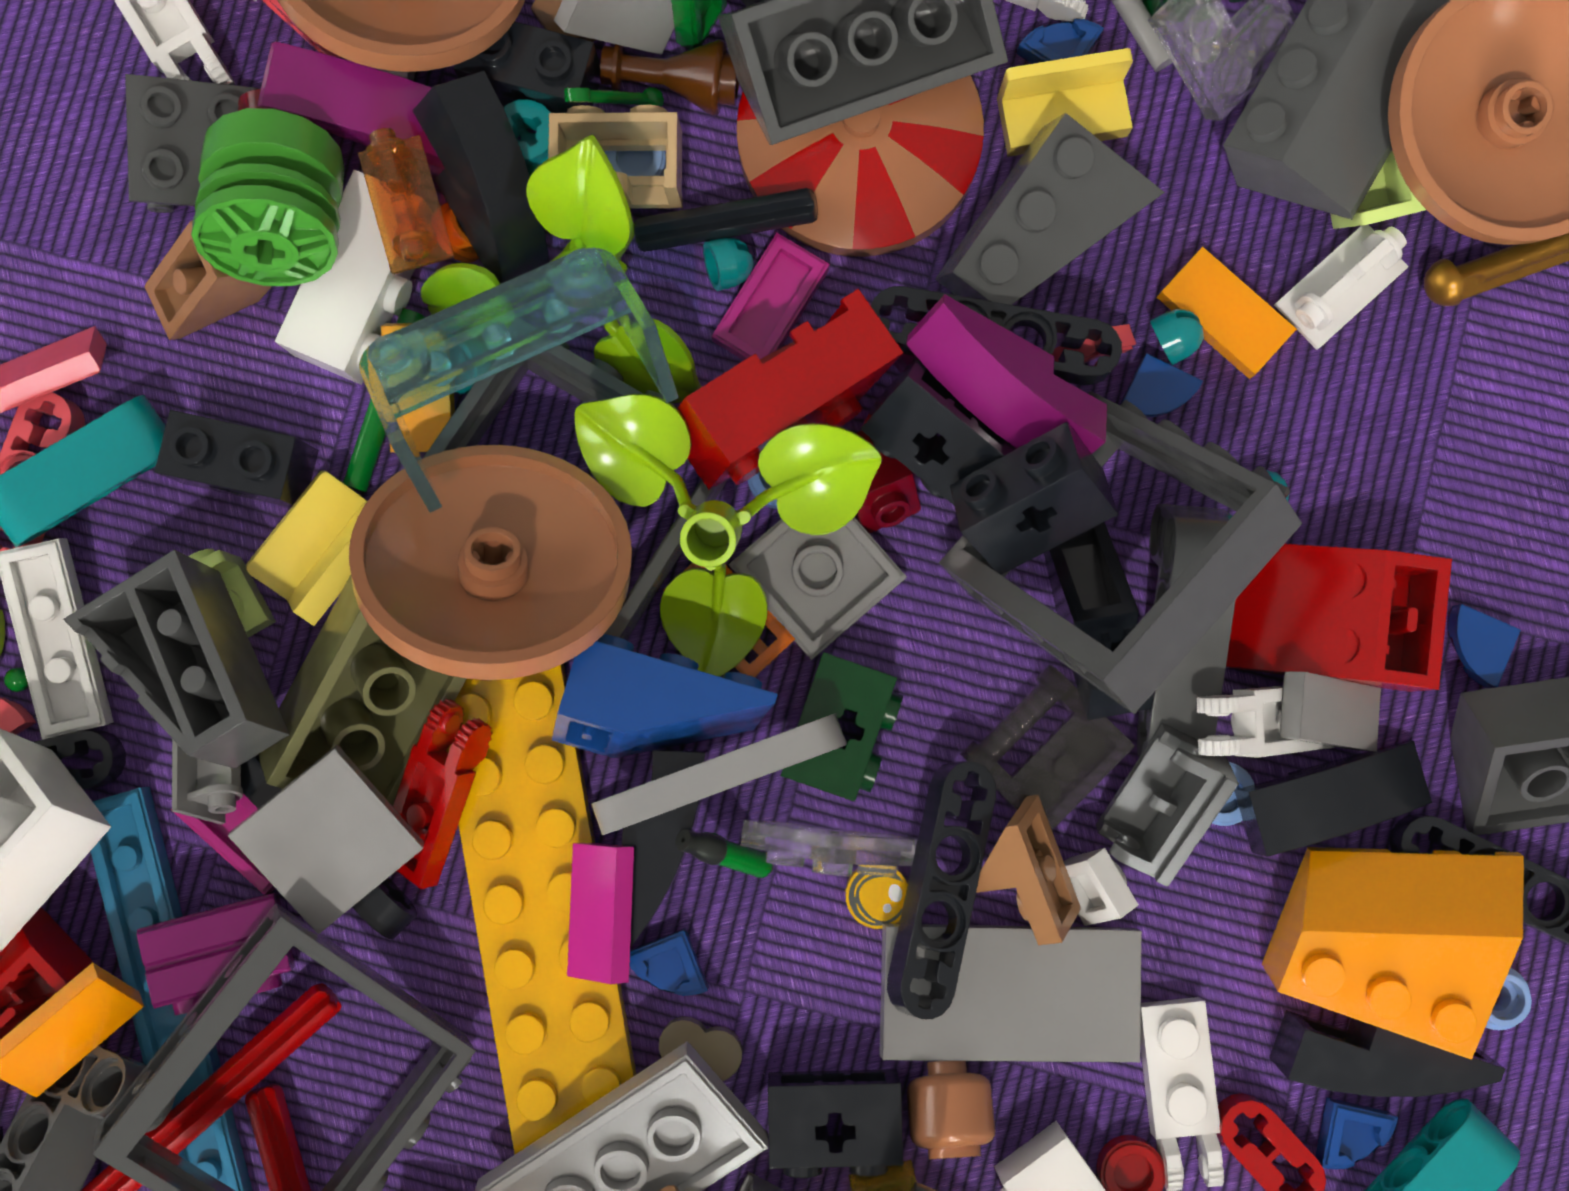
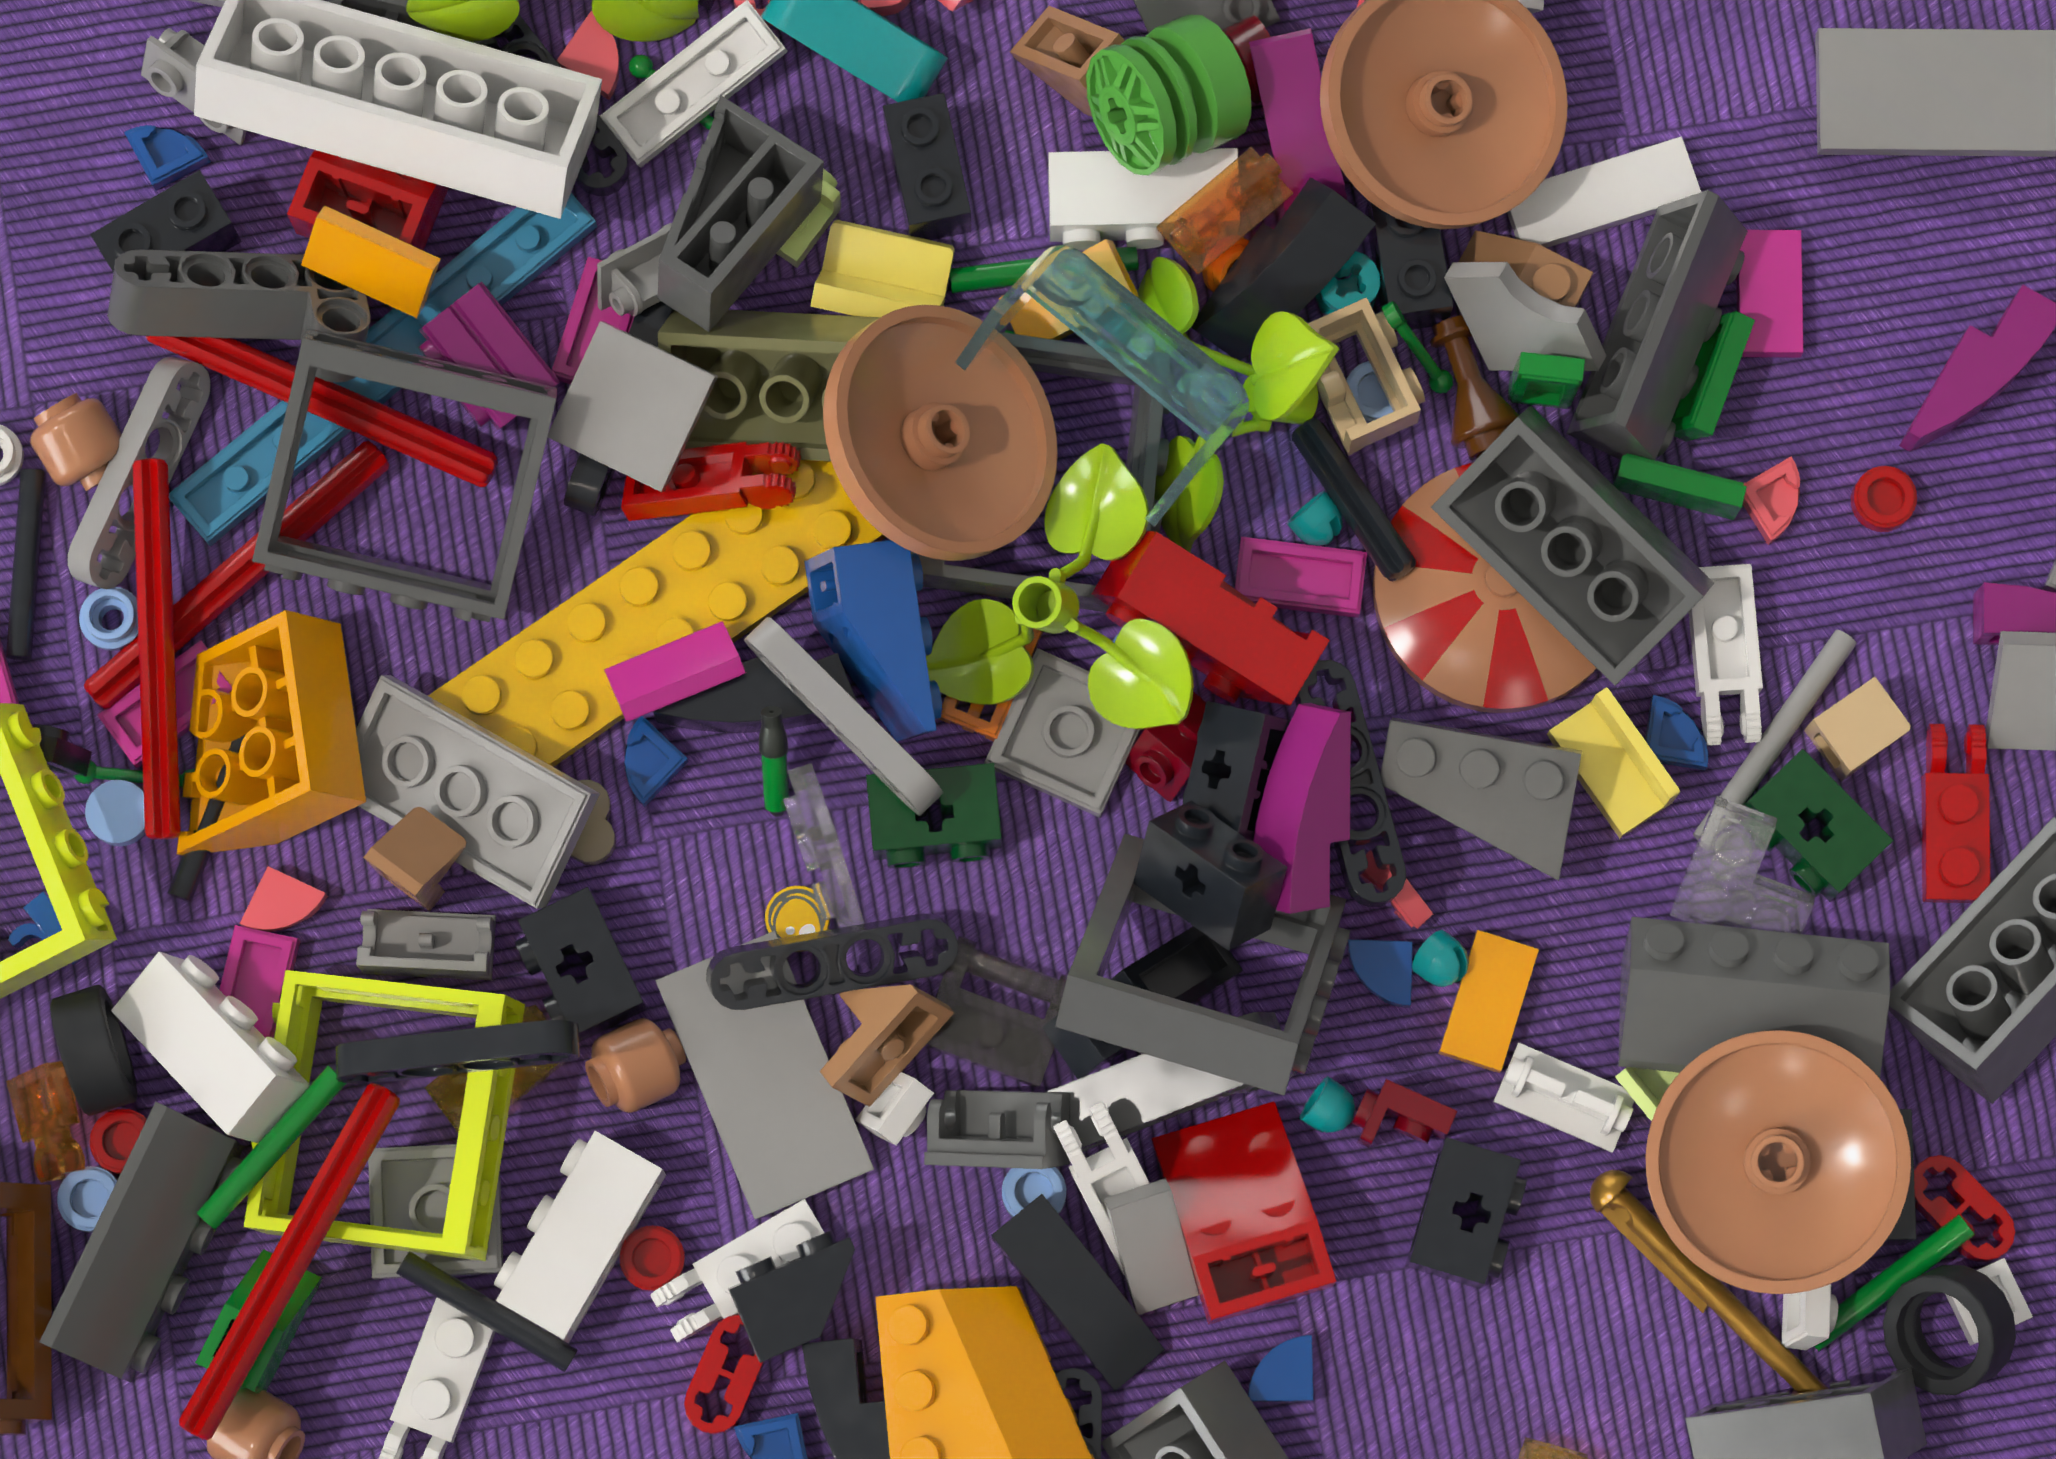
camera: 60 degrees right, 5 degrees down
none -> black slope [728,1230,855,1363]
none -> dark red bracket [1352,1079,1457,1148]
none -> black brick [1405,1137,1527,1289]

